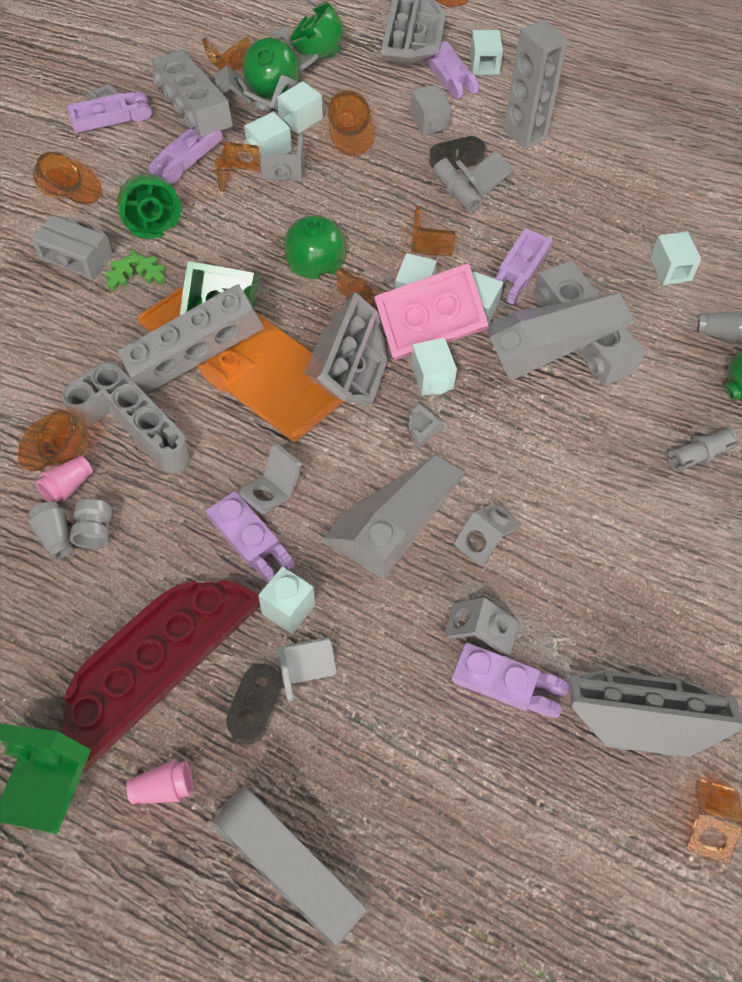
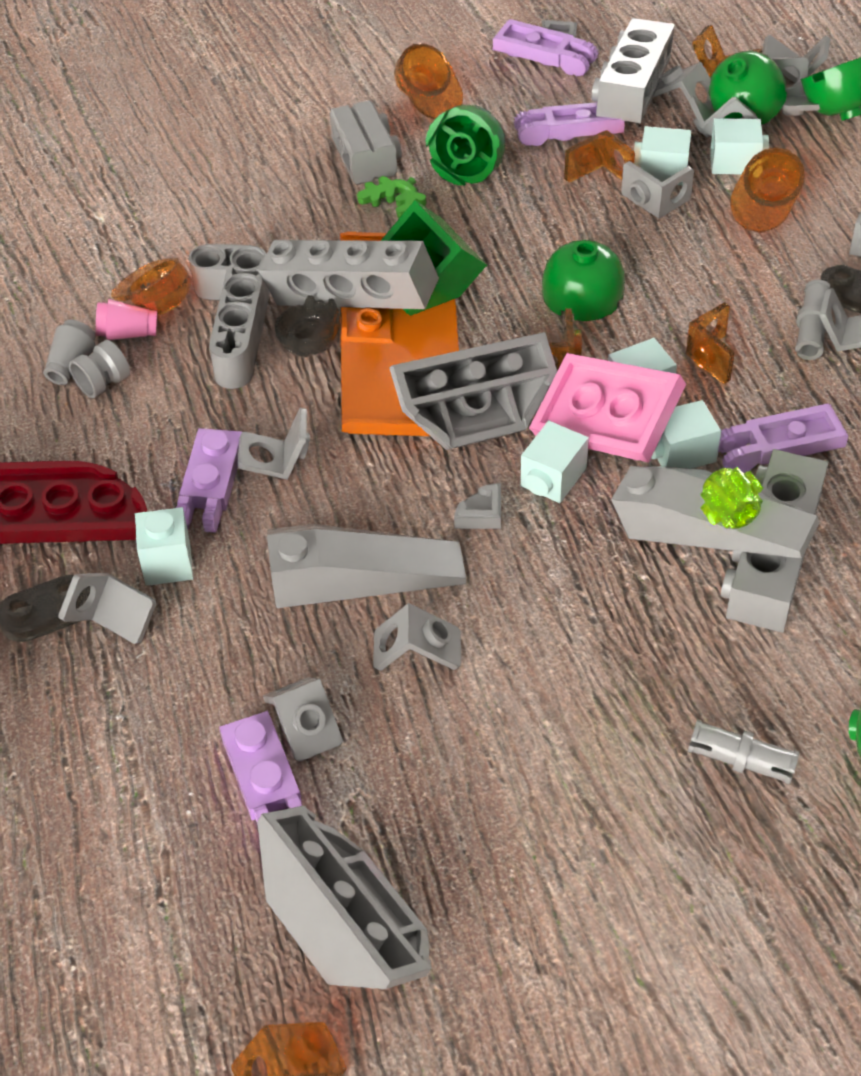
camera: 50 degrees right, 10 degrees down
none -> clear smoke hair [275,295,342,357]
none -> clear neon green gear [700,467,763,529]
none -> light grey bracket [762,35,831,83]

